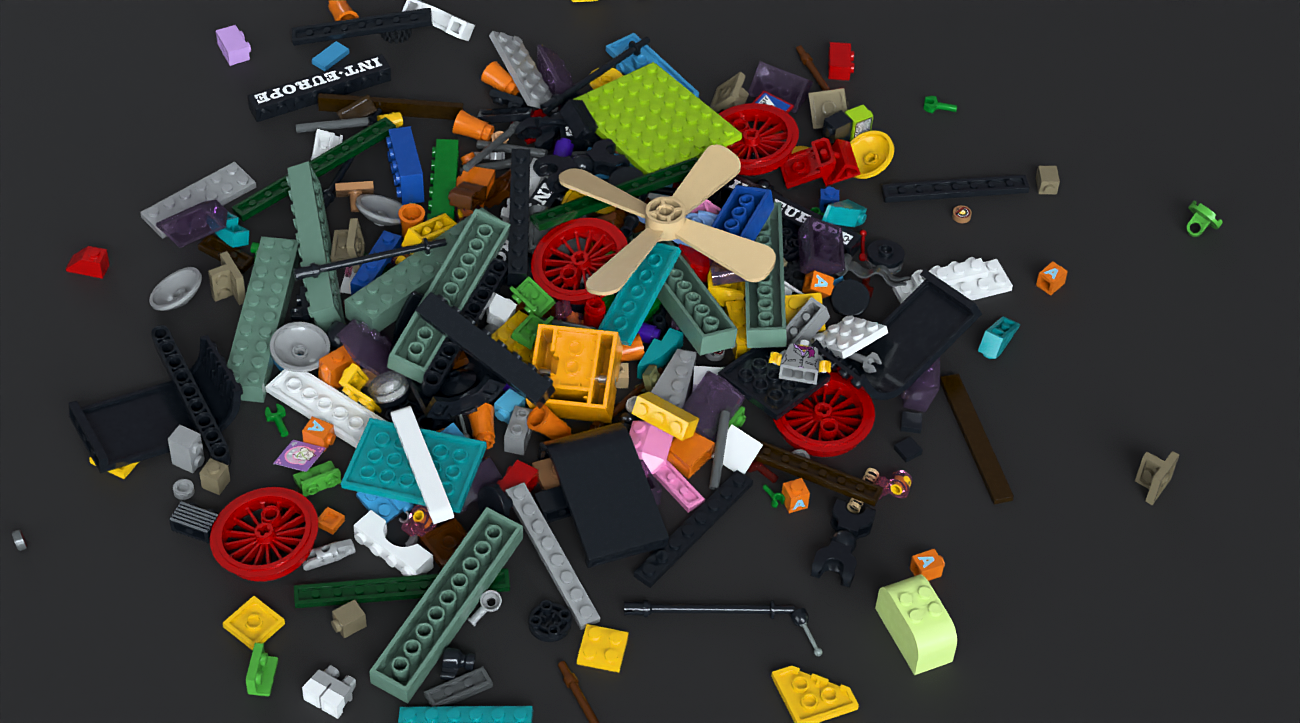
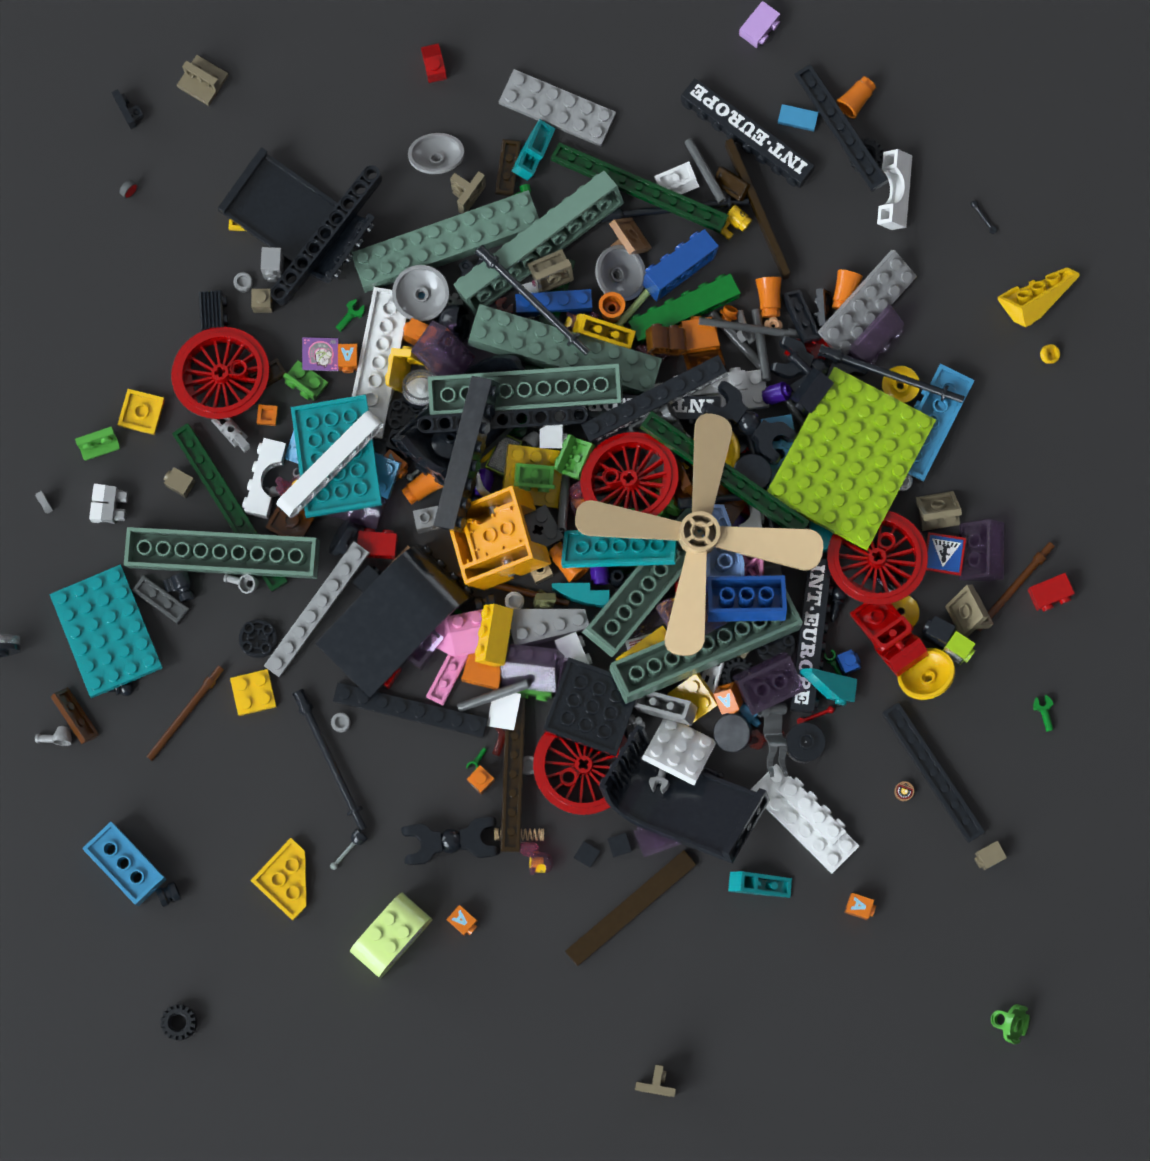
camera: 70 degrees right, 30 degrees up
clear purple slope [156,200,228,248] -> none
orange plant [527,405,572,440] -> none
light grey torso [768,340,831,385] -> none
none -> light grey tile [331,713,351,733]

